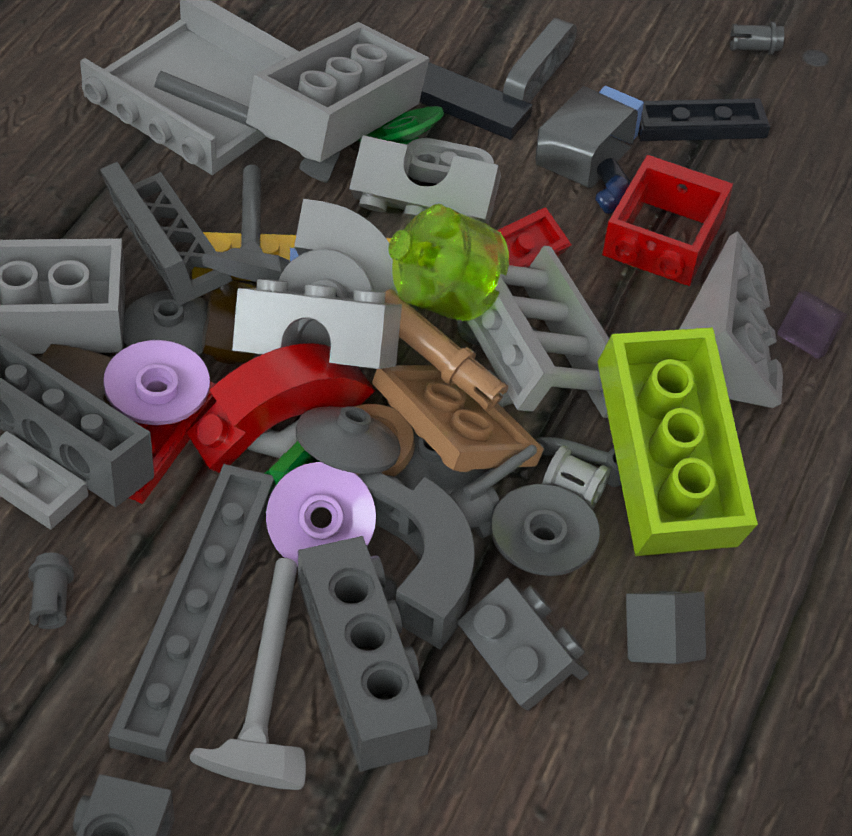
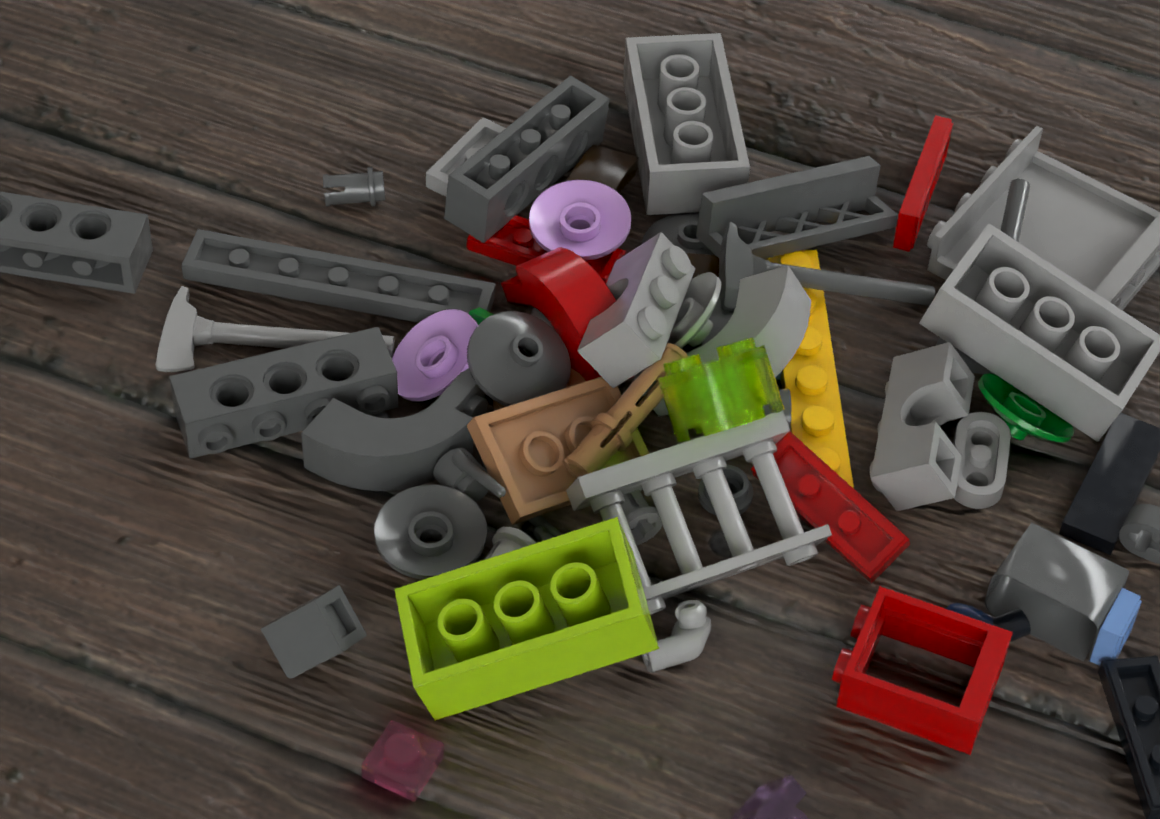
camera: 90 degrees right, 0 degrees up
dark grey bracket [457,578,589,711] -> none
light grey wedge [679,231,783,408] -> none
none -> clear pink plate [361,720,444,802]
none -> red tile [893,115,953,252]

